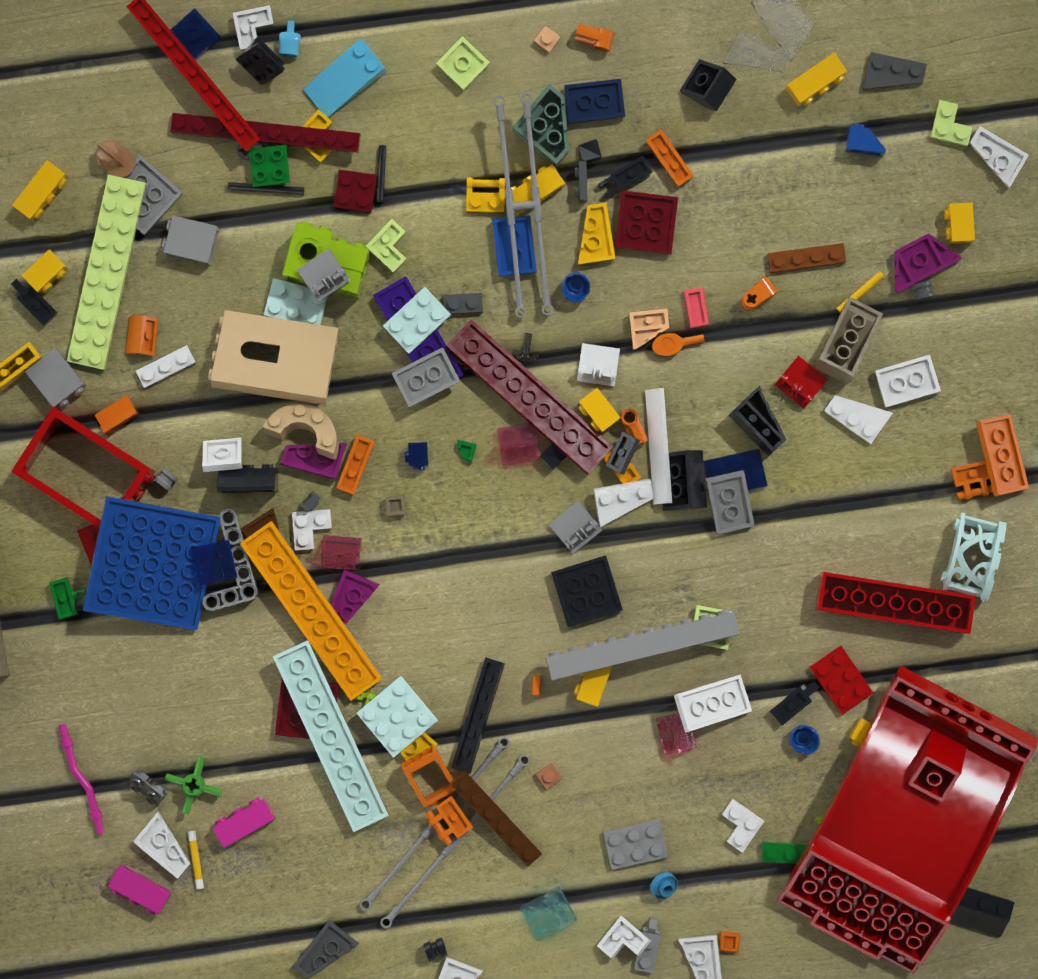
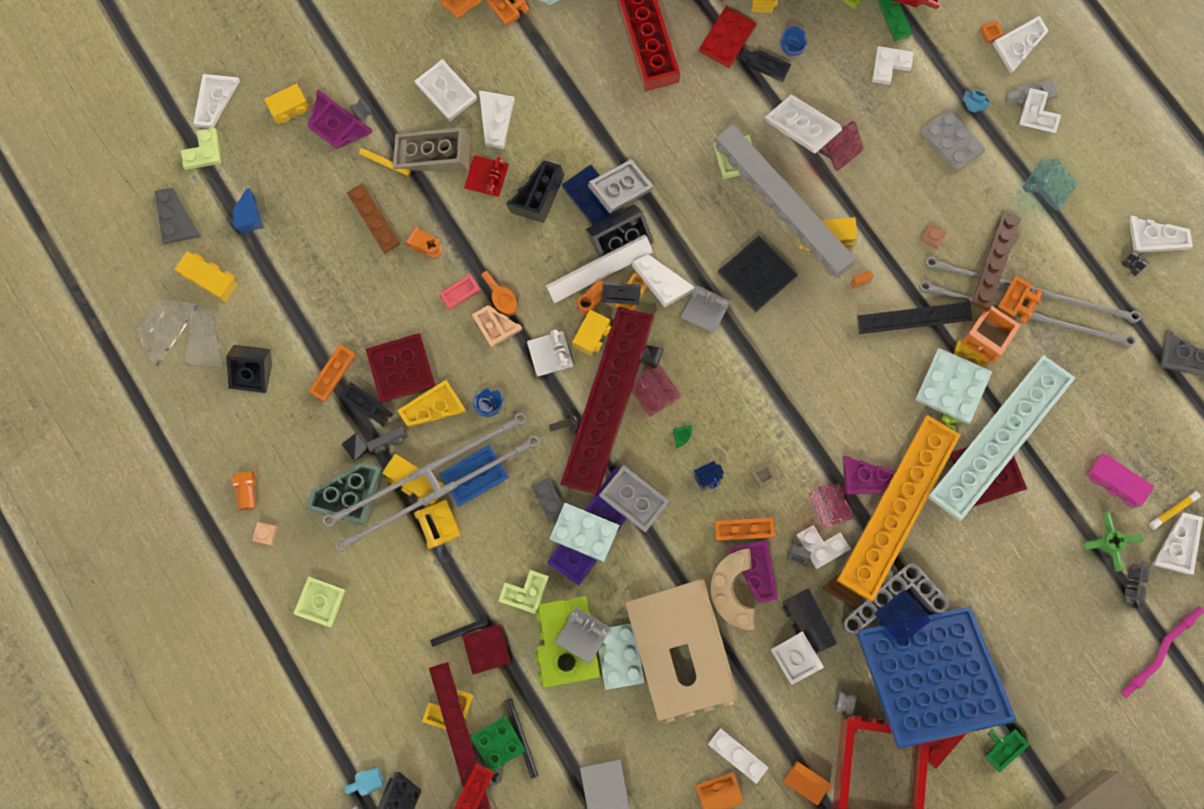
camera: 110 degrees left, 10 degrees down
medium azure slope [303,38,386,118] -> none
dark blue plate [564,79,625,124] -> none

